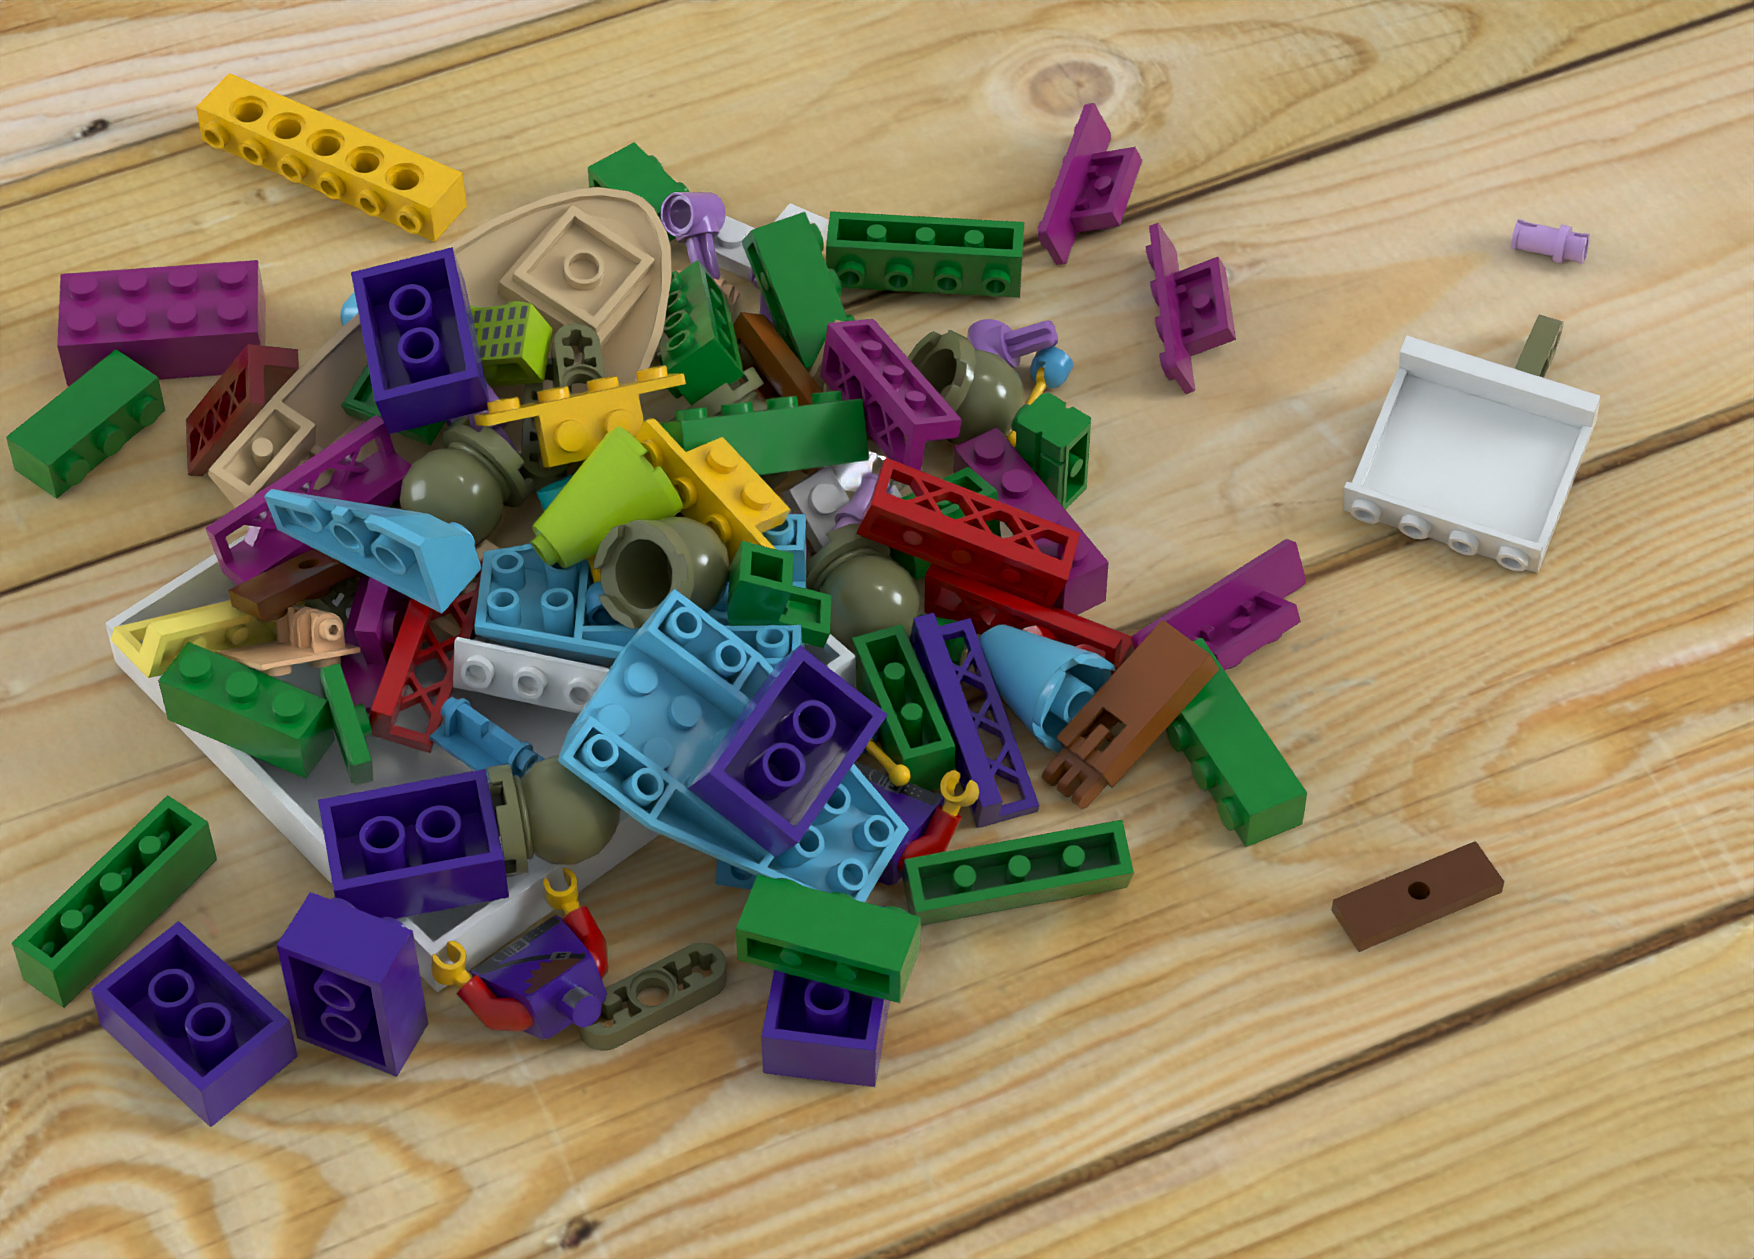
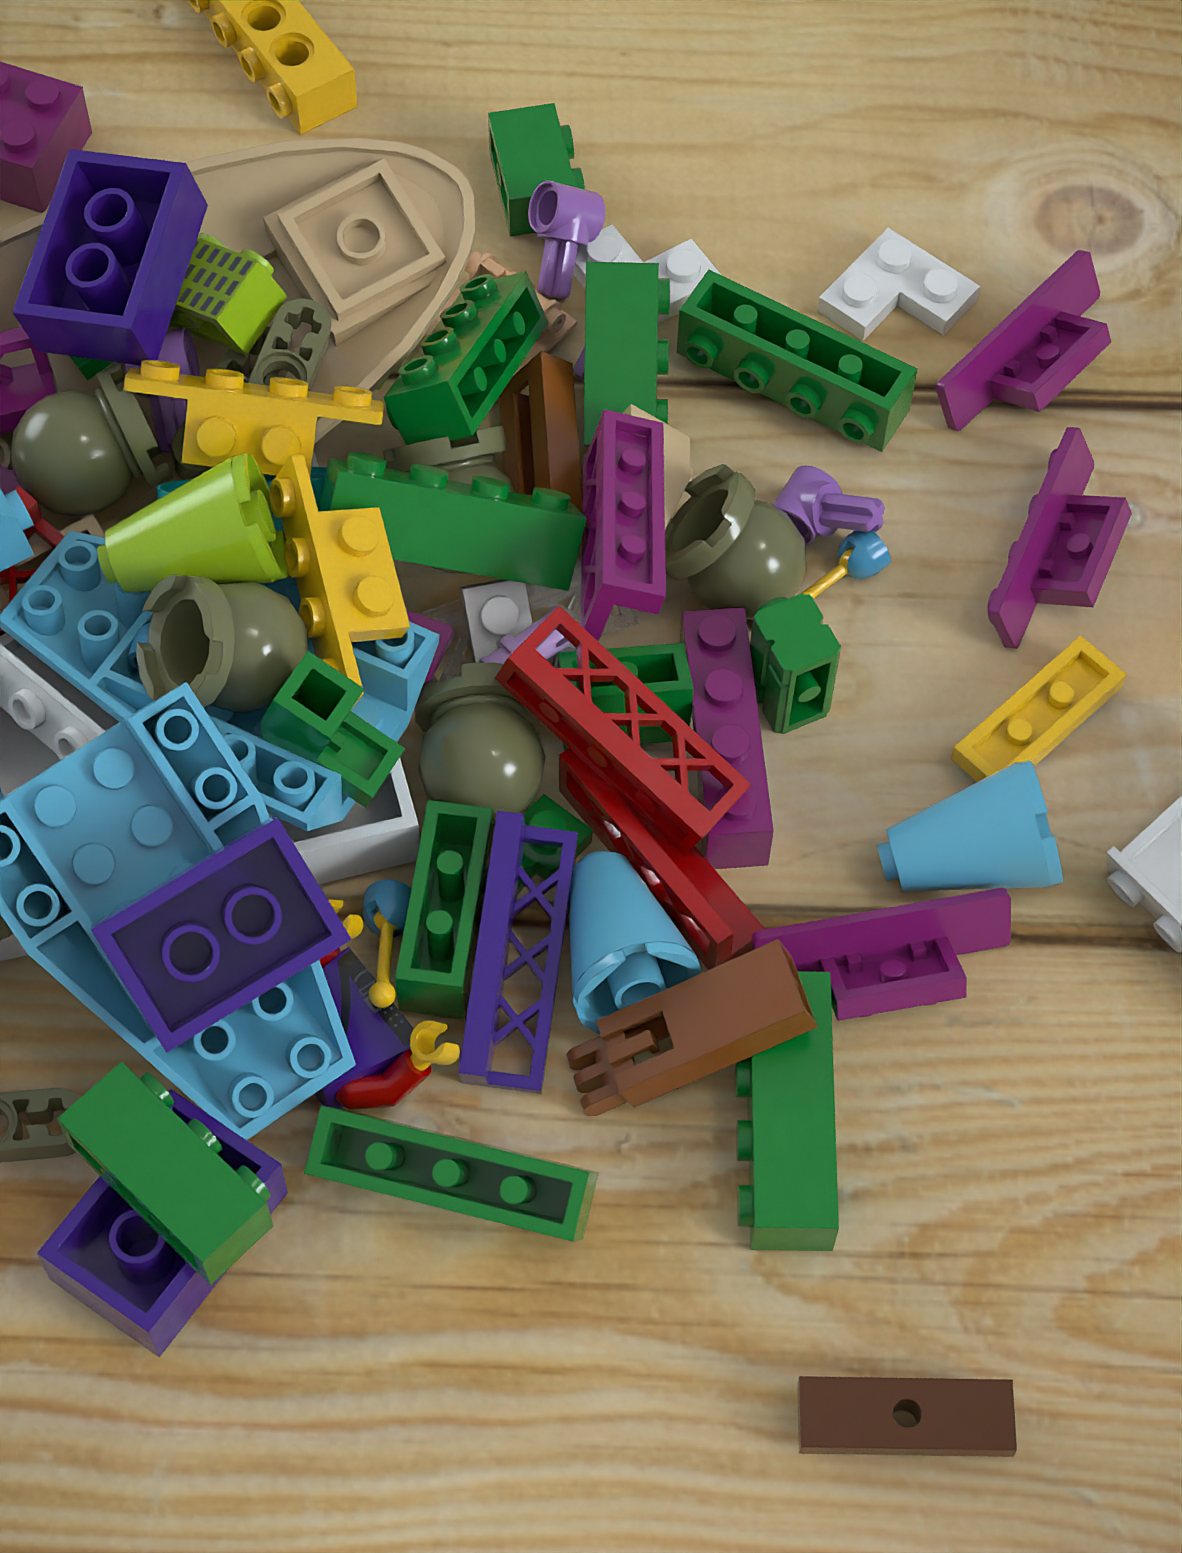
camera: 25 degrees right, 10 degrees up
none -> white plate [817,228,980,341]
none -> medium azure cone [877,760,1063,892]
none -> yellow plate [951,635,1127,782]

